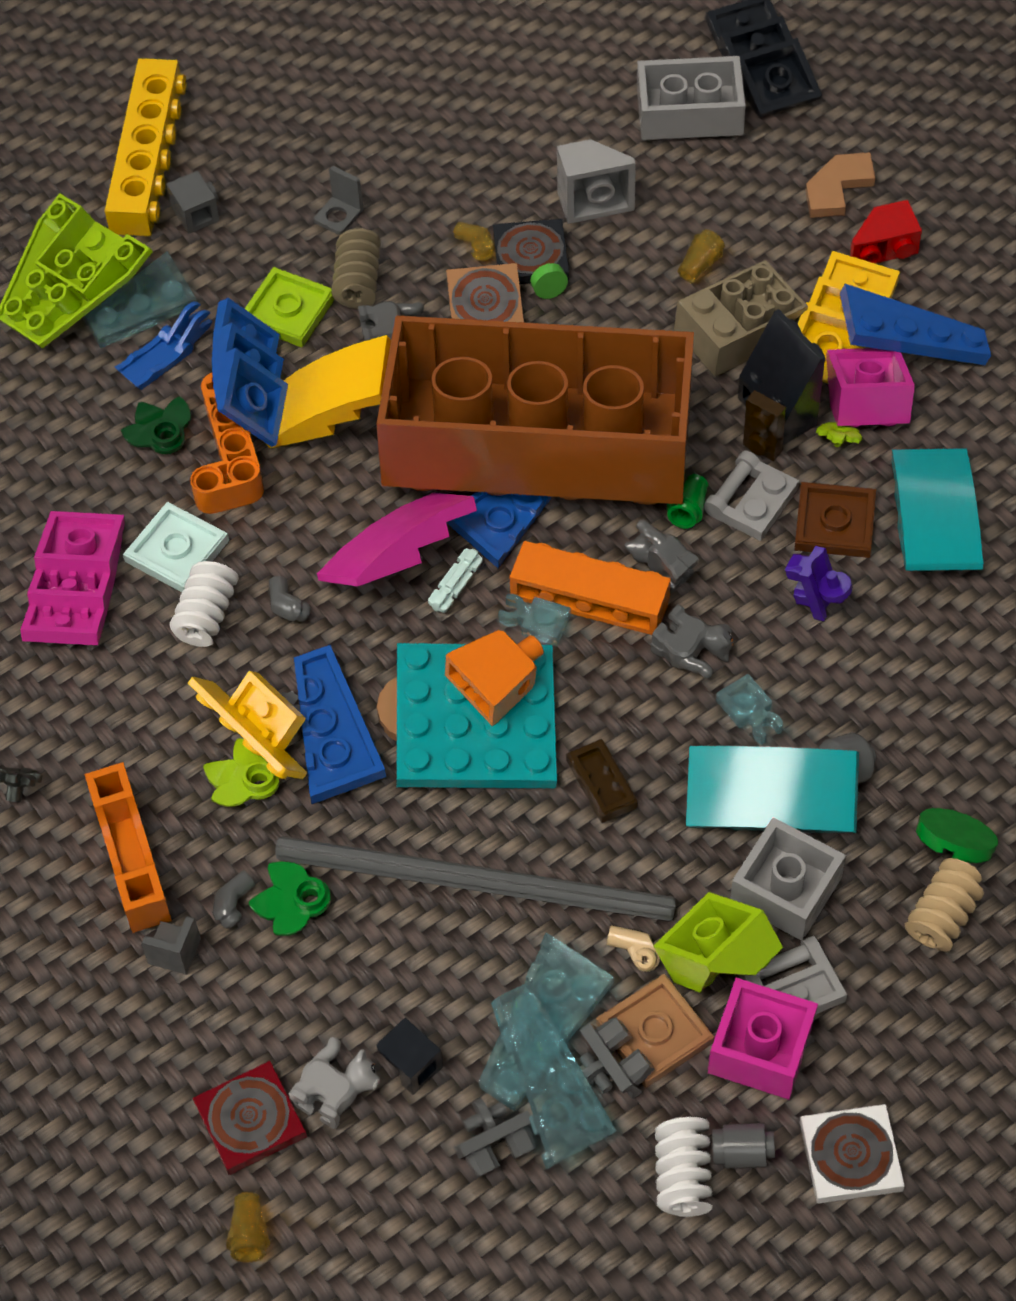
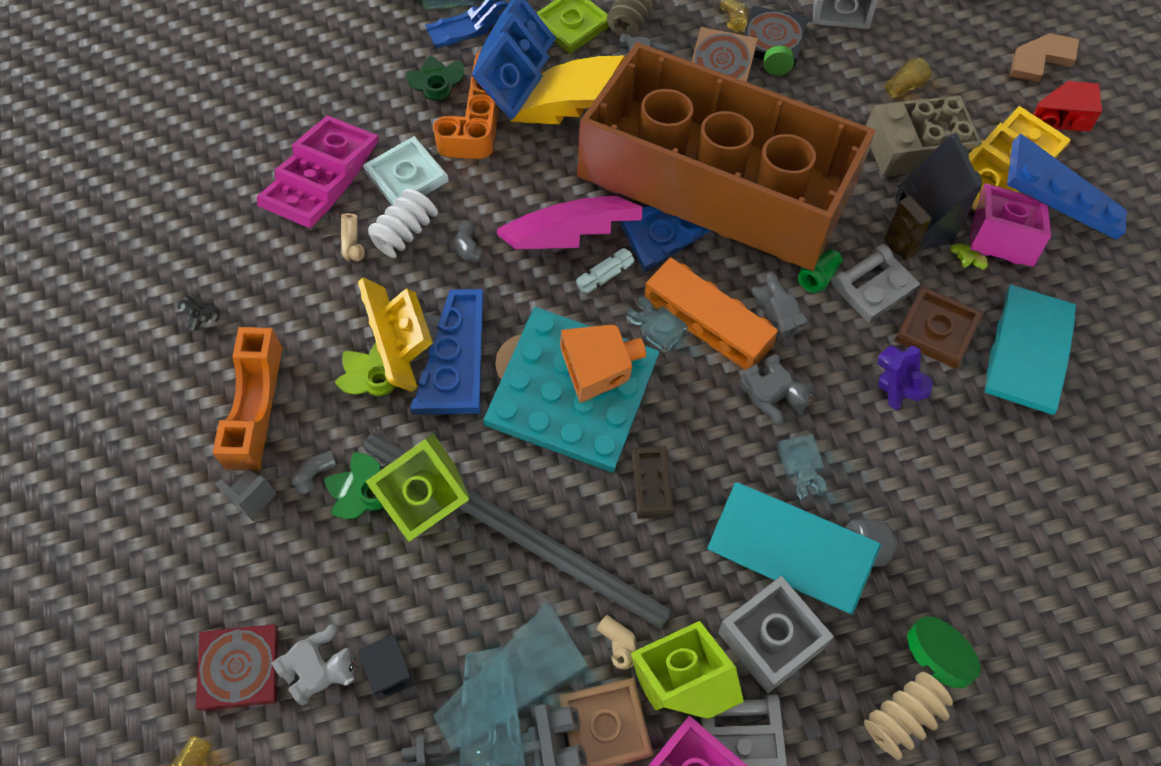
camera: 20 degrees right, 5 degrees up
none -> tan arm [341,213,365,262]
none -> lime slope [365,434,470,542]

